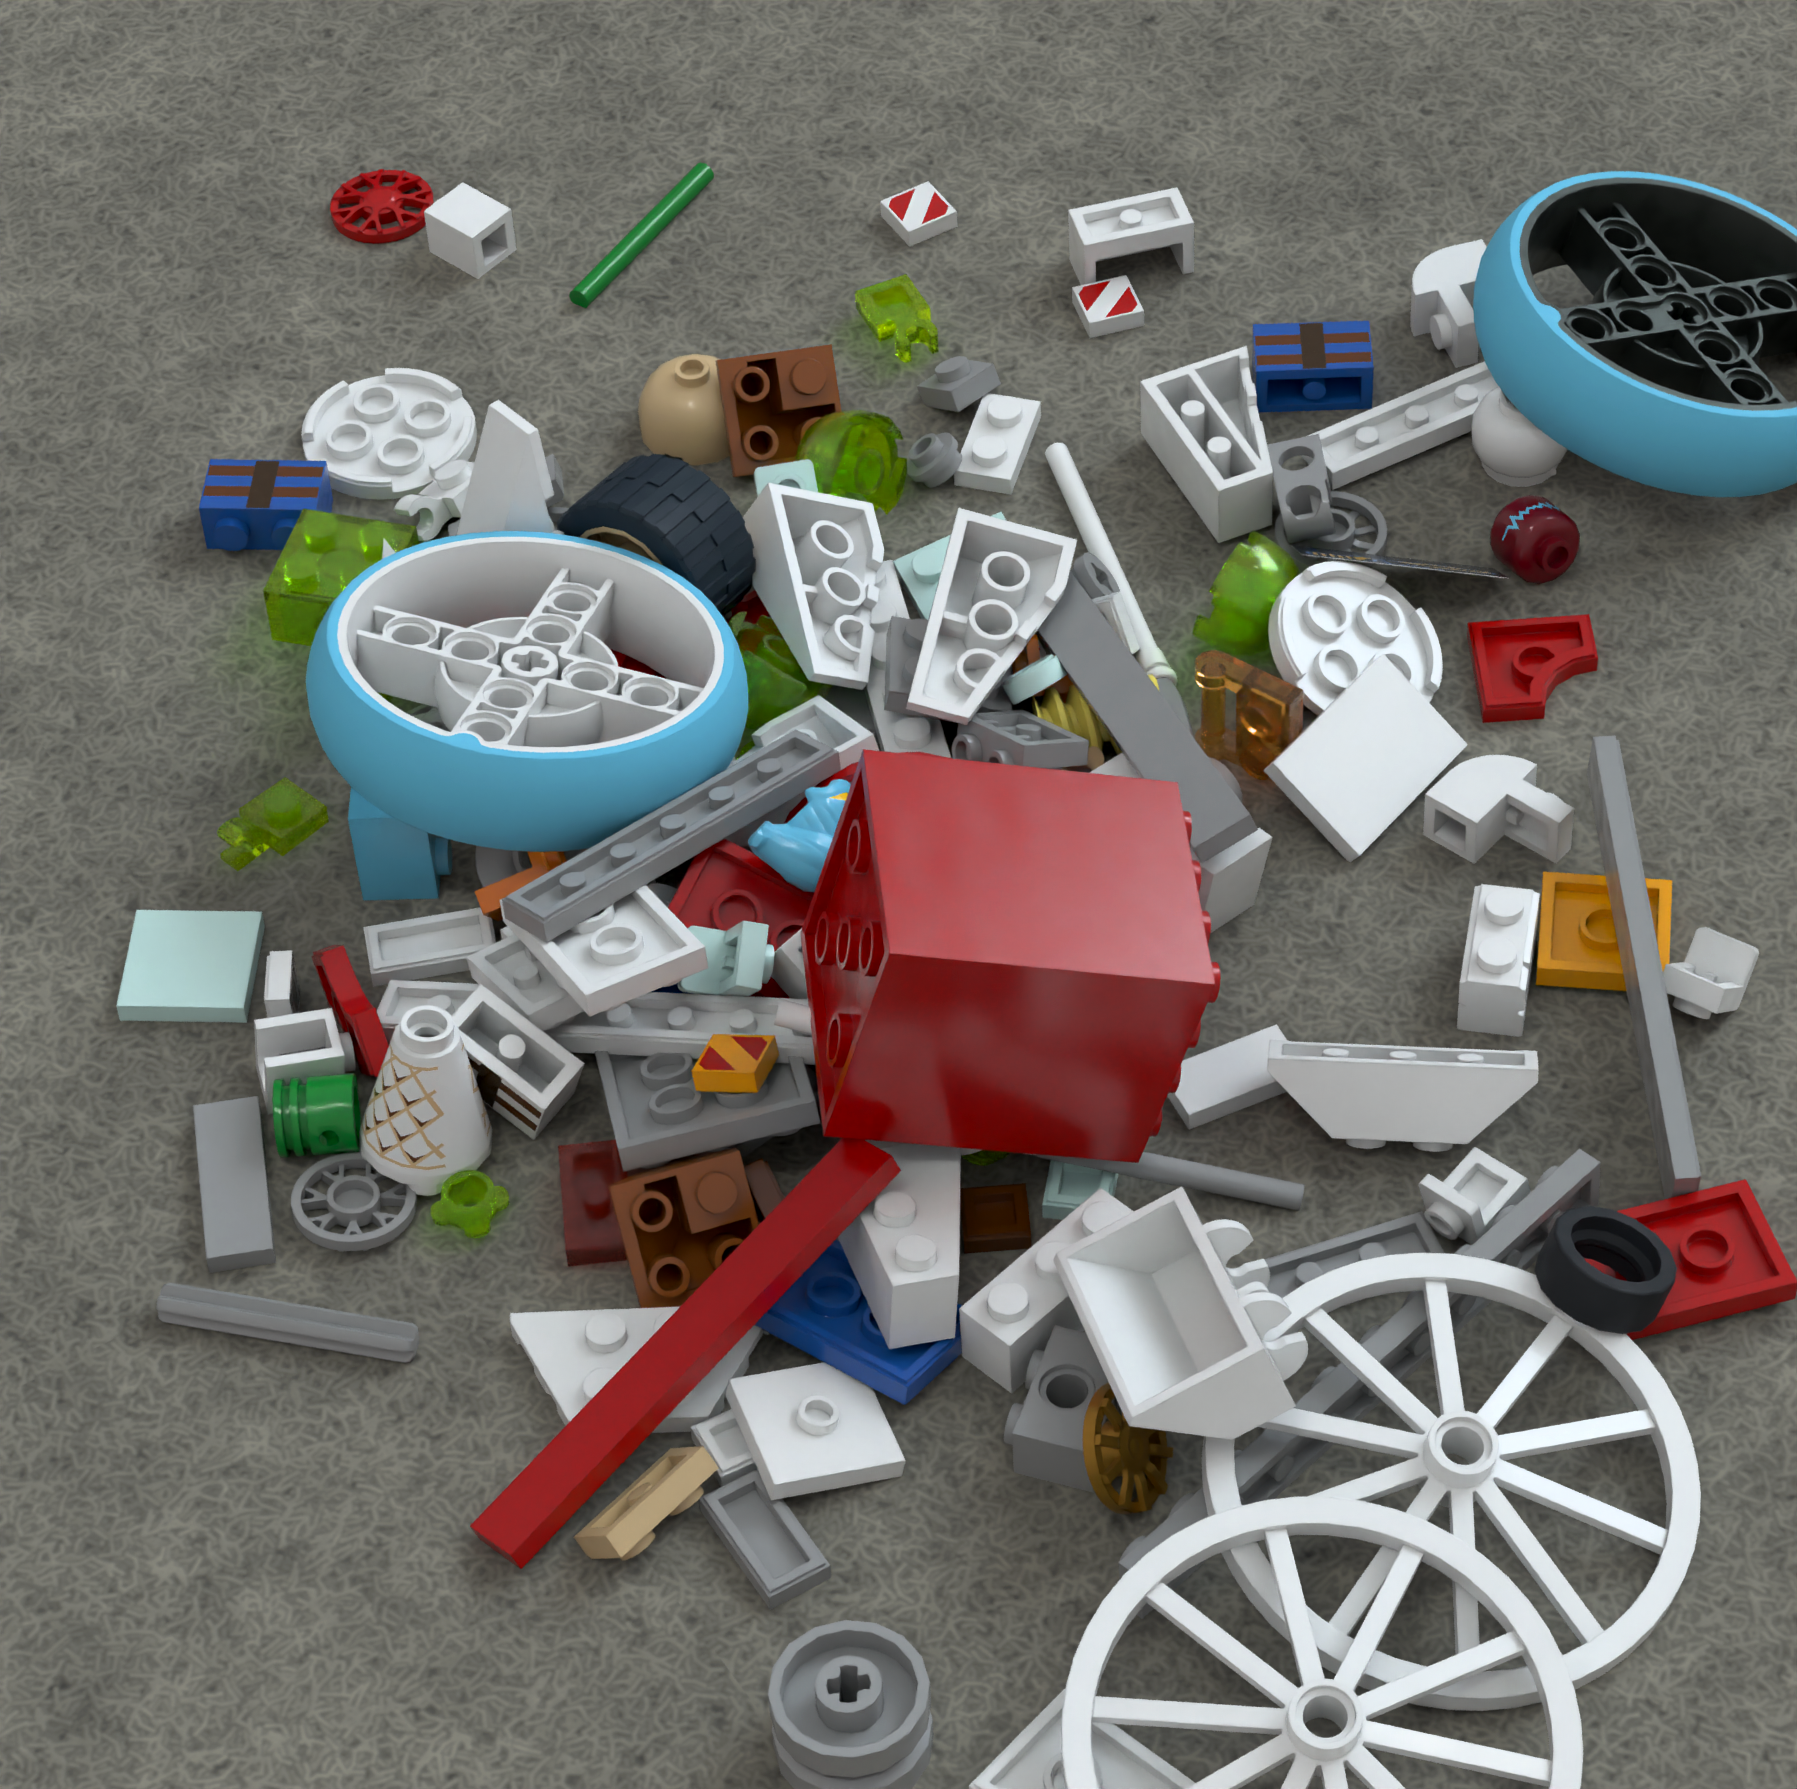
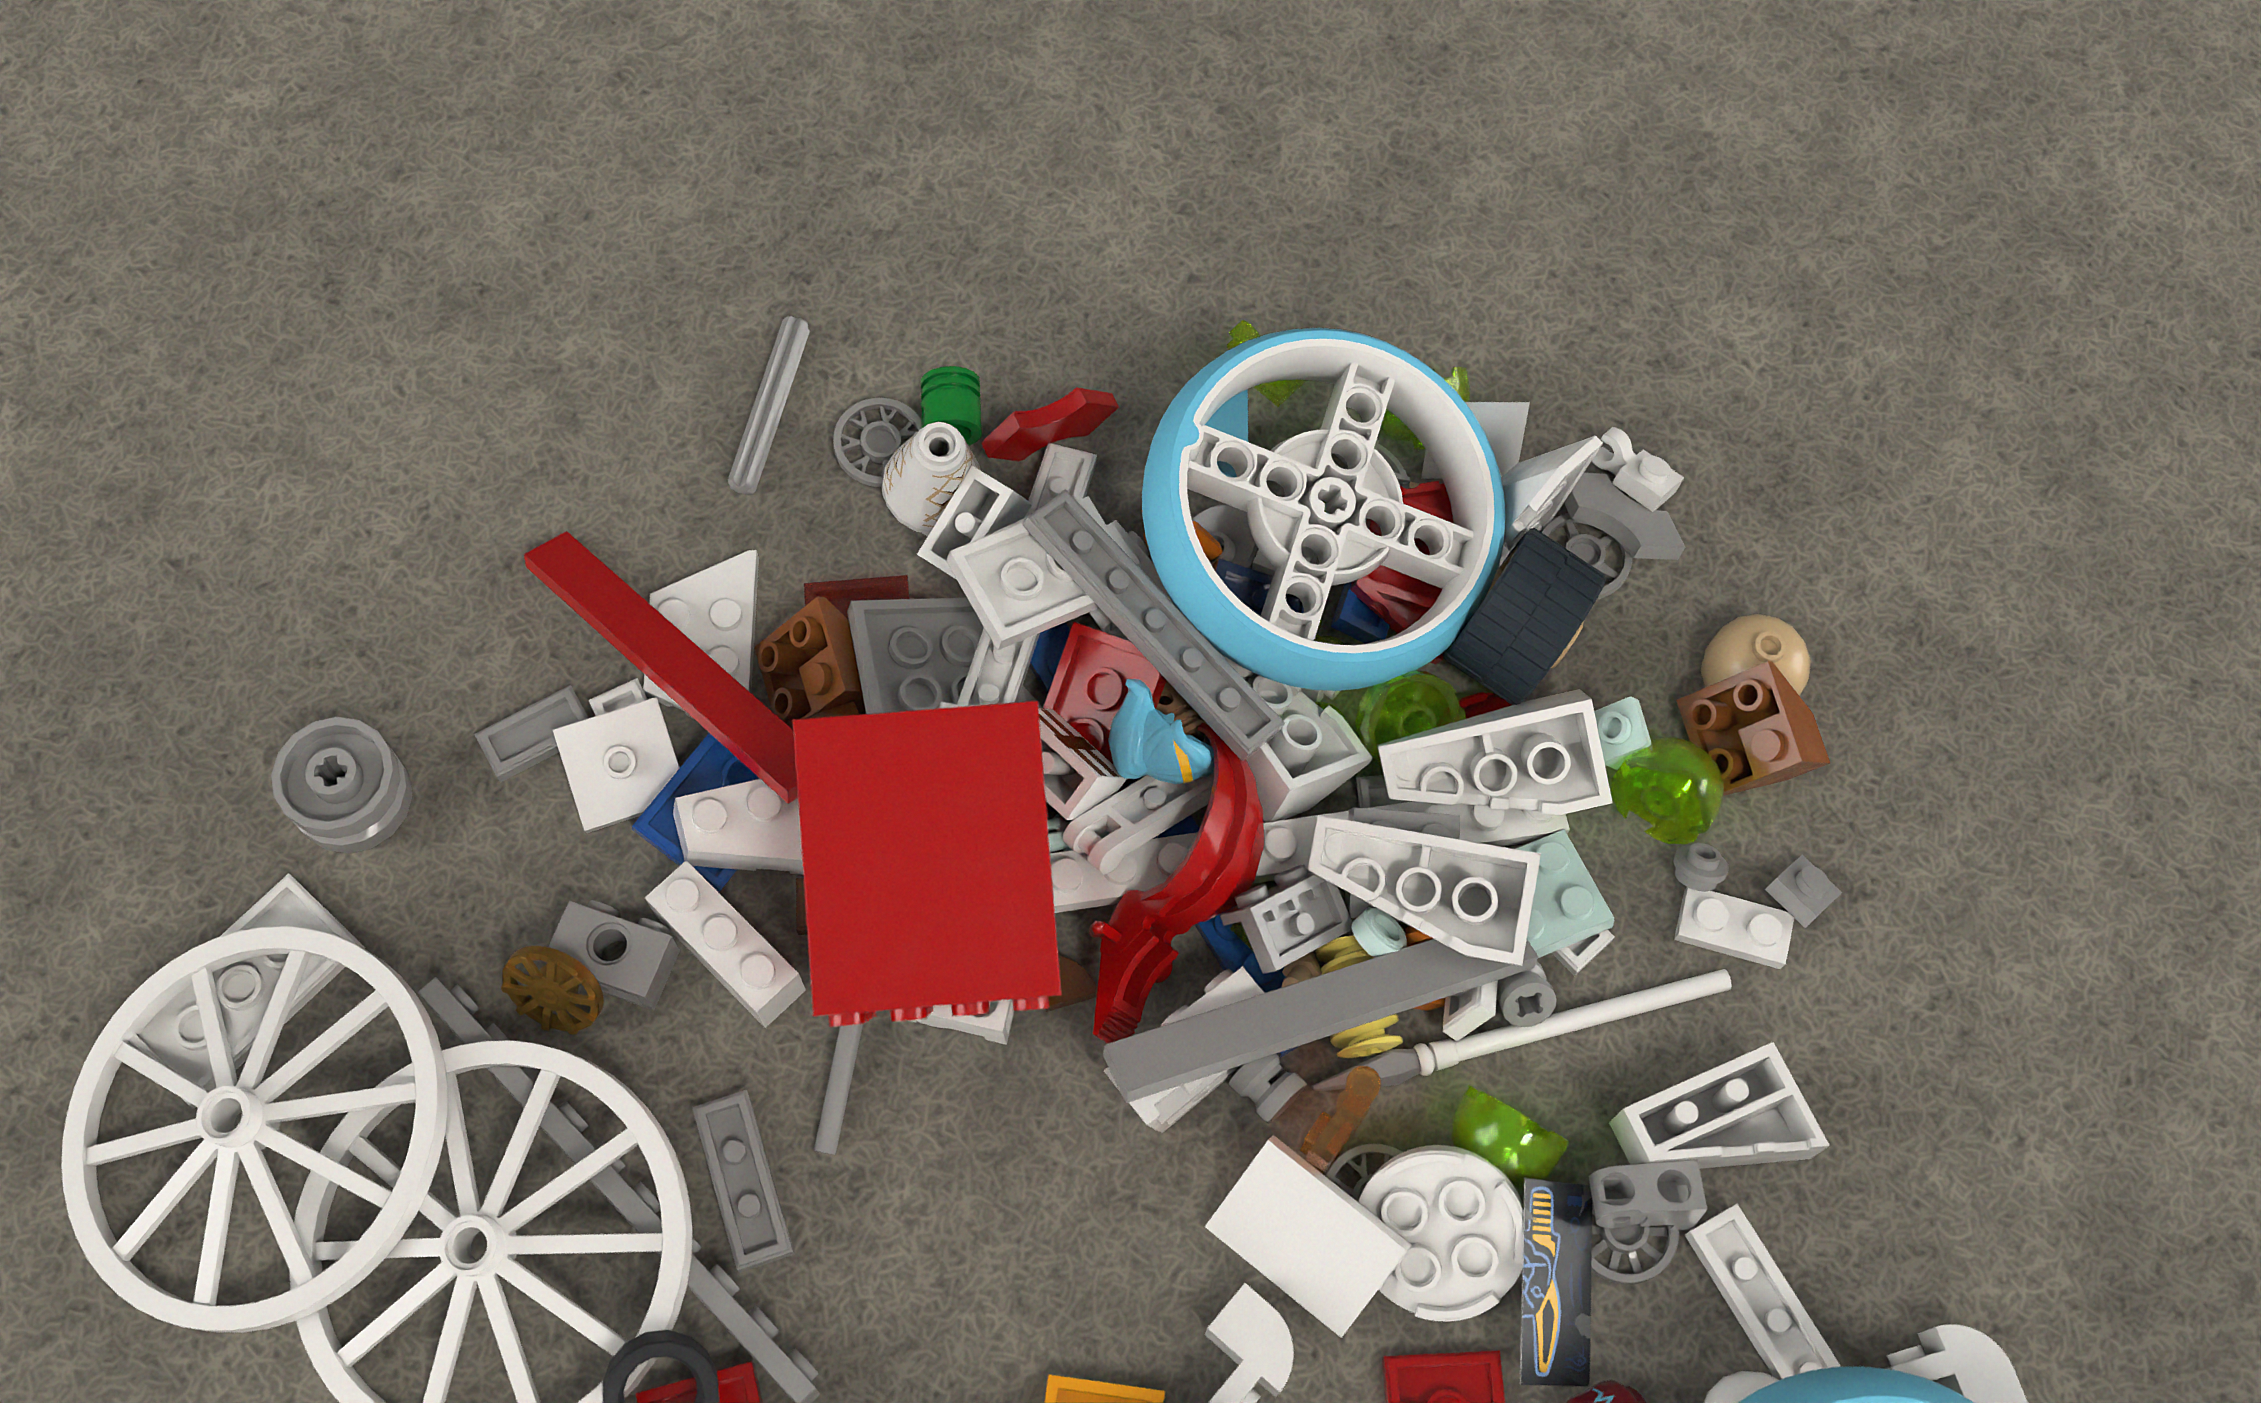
camera: 85 degrees right, 20 degrees up
light aqua tile [116,910,265,1023] -> none
light grey tile [193,1096,276,1273] -> none
blue brick [199,459,333,552] -> none
white window [254,1008,355,1114] -> none
clear neon green brick [263,509,419,646] -> none
white tile [264,950,300,1018] -> none
white tile [301,368,477,500] -> none
red wheel [330,169,434,244] -> none
white tile [363,908,496,987] -> none
white brick [424,182,516,279] -> none
clear neon green plate [430,1170,510,1239] -> none
green bar [569,162,714,308] -> none
tan plate [574,1446,719,1561] -> none
light aqua bracket [678,920,775,997] -> none
light orange tile [691,1034,779,1093] -> none
clear neon green plate [855,274,939,363] -> none
white tile [880,181,958,247] -> none
white piece [1053,1186,1308,1440] -> none
white panel [1068,187,1194,285] -> none
white tile [1072,275,1144,338] -> none
white tile [1167,1024,1287,1130] -> none
blue brick [1252,321,1374,413] -> none
white wedge [1267,1040,1538,1152] -> none
white bracket [1418,1147,1531,1245] -> none
white brick [1457,884,1540,1037] -> none

